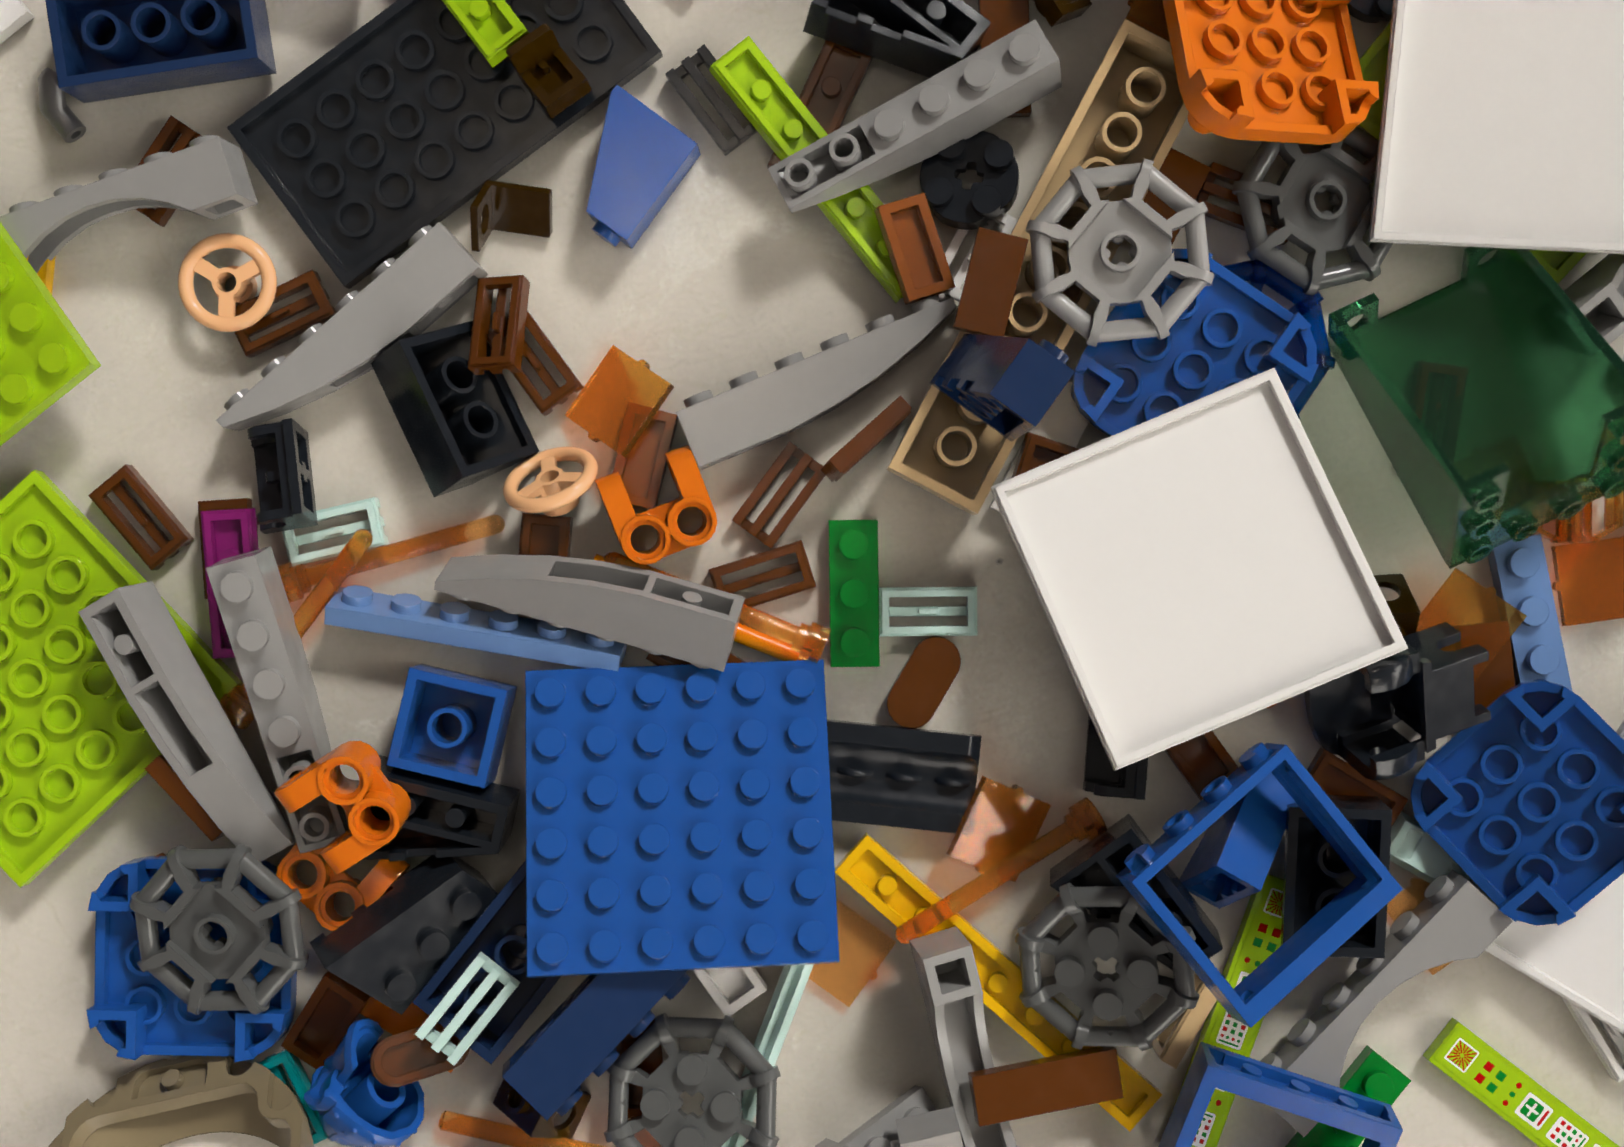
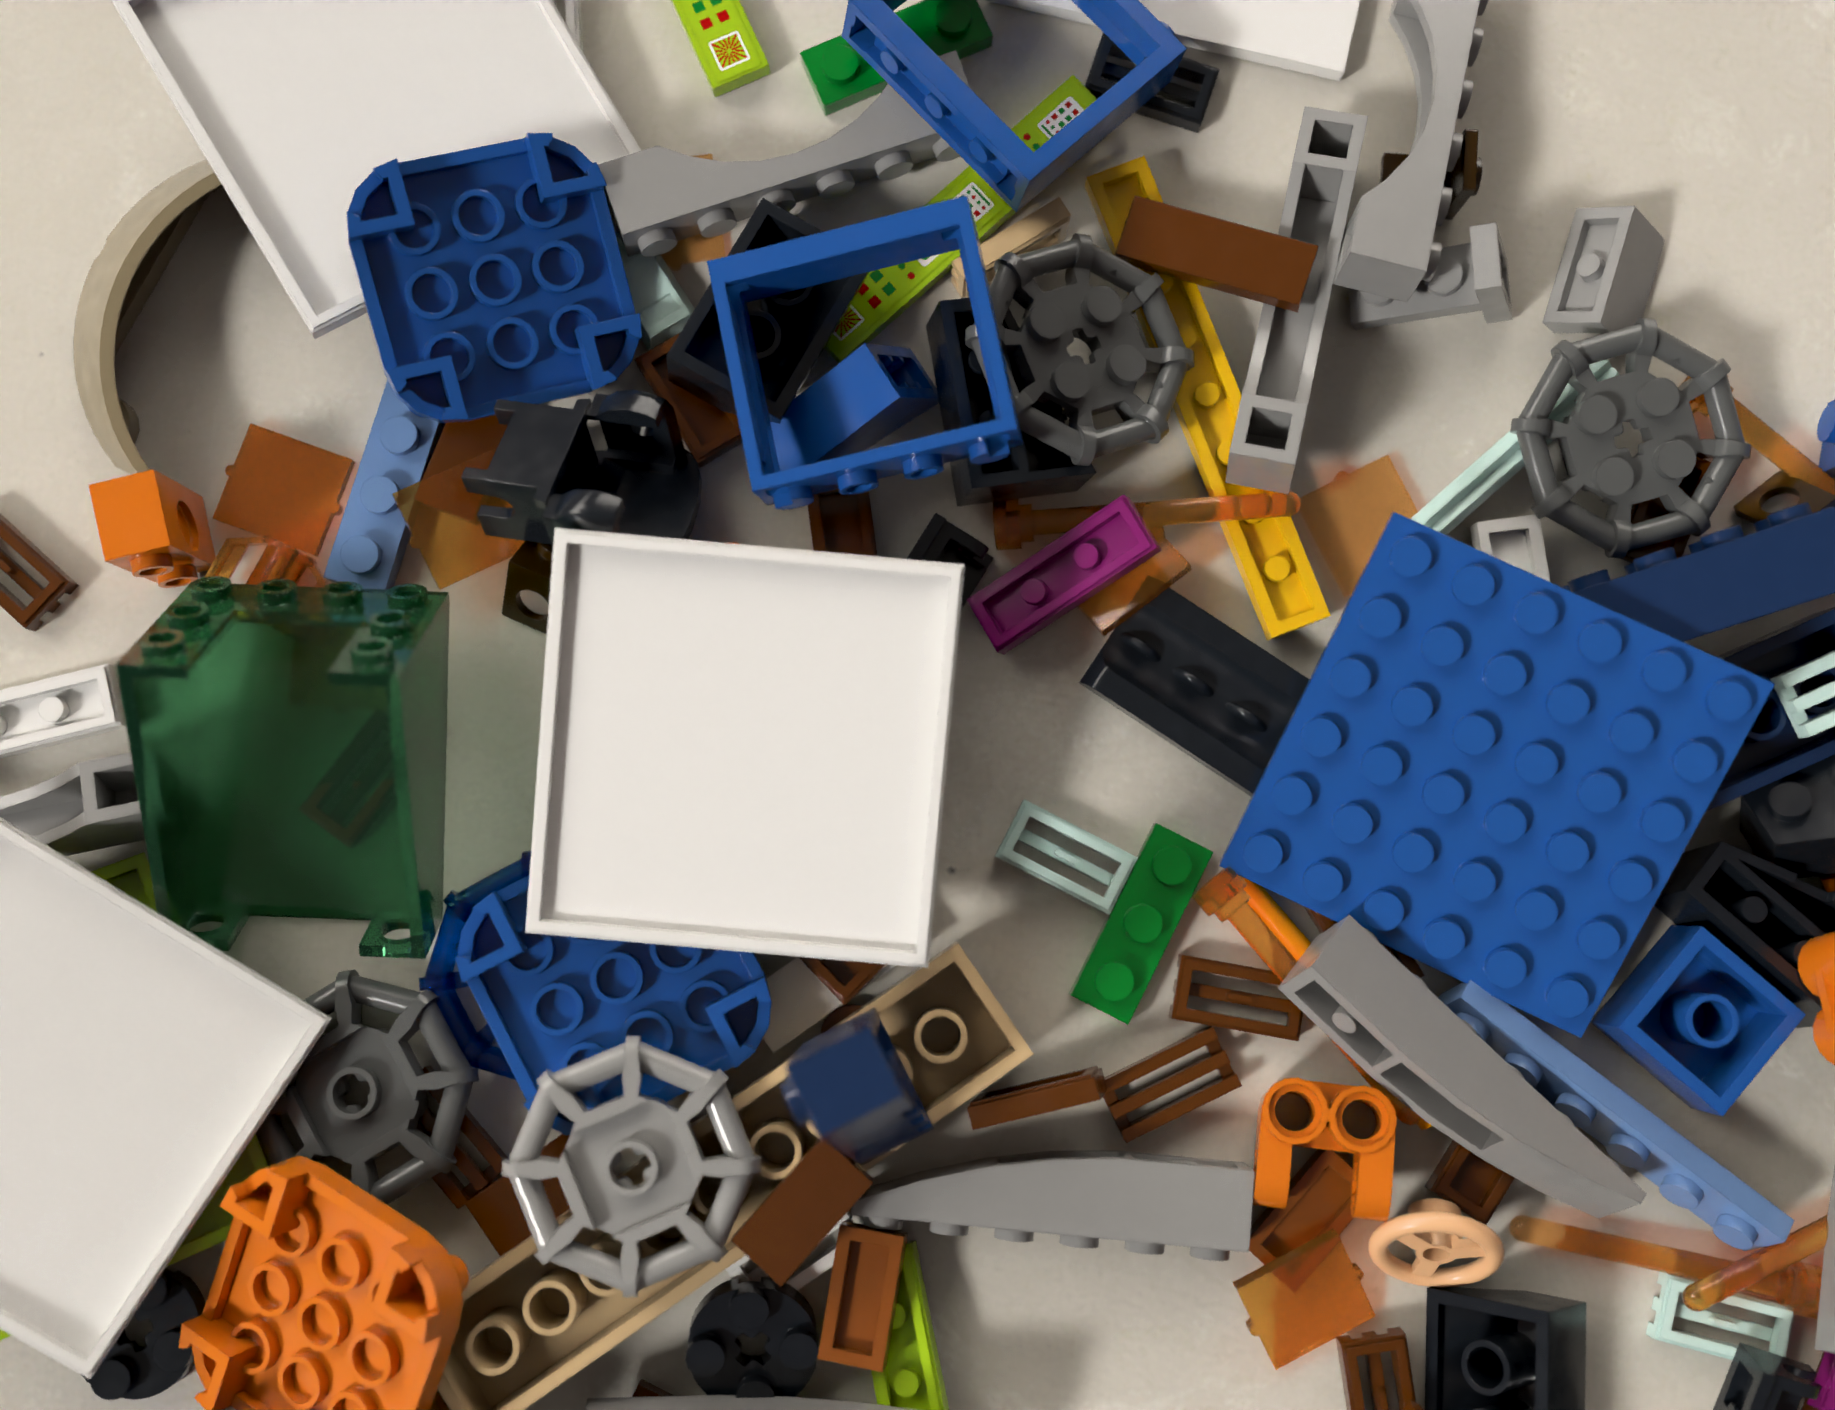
camera: 150 degrees left, 5 degrees down
reddish brown tile [887,636,961,728] -> none
none -> magenta tile [967,494,1162,654]

